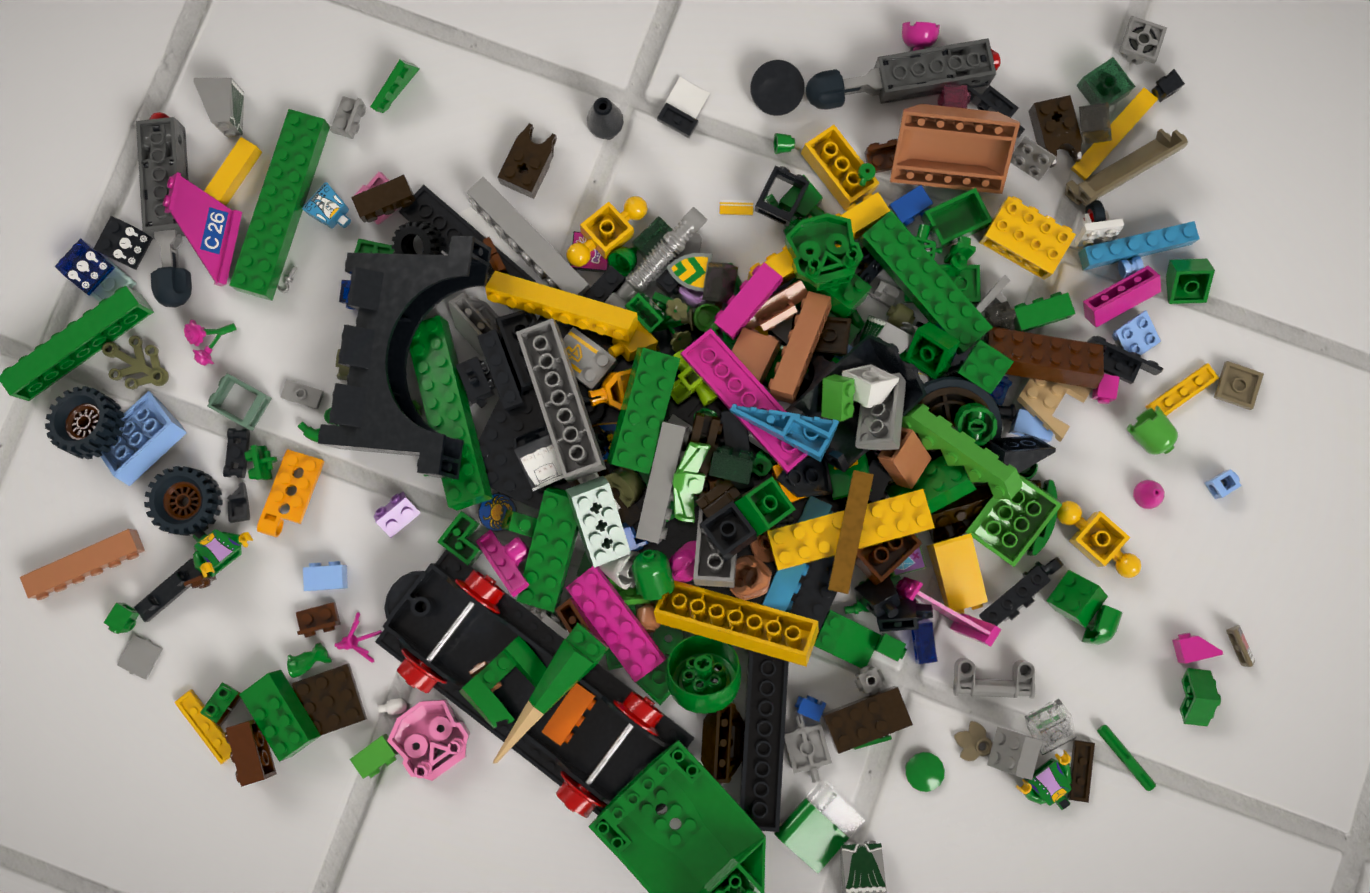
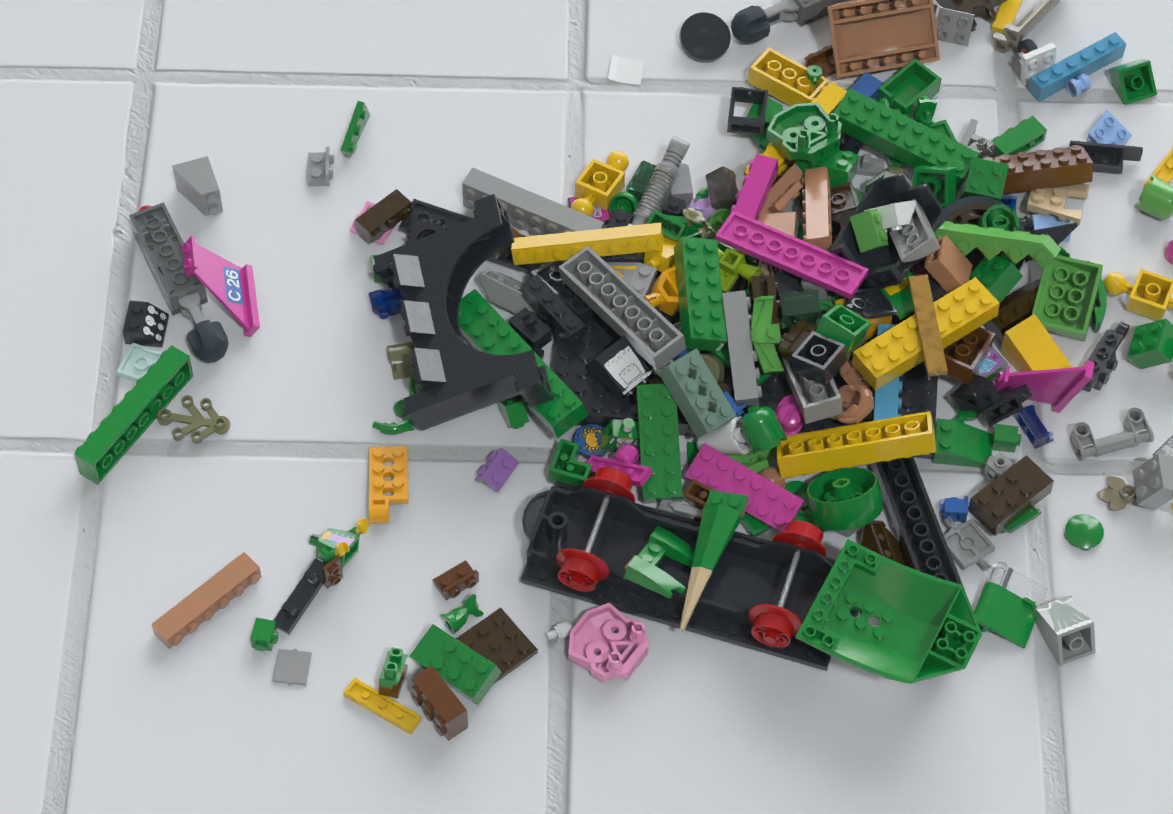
camera: 20 degrees left, 25 degrees down
black wheel [45,386,125,459] -> none
clear blue slope [55,238,115,296] -> none
light blue slope [100,391,187,486] -> none
black wheel [144,466,223,536] -> none
dark pink plant [184,320,237,366] -> none
yellow brick [204,137,262,206] -> none
sand green window [207,373,272,431] -> none
black plate [223,428,250,478] -> none
black slope [227,482,250,523] -> none
green brick [229,109,330,301] -> none
green hips [244,445,278,480] -> none
light grey hand [278,266,297,293] -> none
light grey plate [280,379,324,409] -> none
torso [302,182,351,229] -> none
light blue brick [303,561,348,591] -> none
dark pink plant [334,612,382,663] -> none
bright green brick [349,734,399,779] -> none
dark brown brick [497,123,557,199] -> none
orange brick [542,682,597,746] -> none
black cone [587,97,624,140] -> none
black plate [657,103,699,138] -> none
shield [666,253,713,292] -> none
yellow sticker [719,200,753,215] -> none
dark azure wedge [730,404,839,461] -> none
green hat [773,133,795,154] -> none
yellow brick [979,196,1076,280] -> none
dark pink brick [1083,266,1161,327] -> none
dark pink brick [1092,374,1120,404] -> none

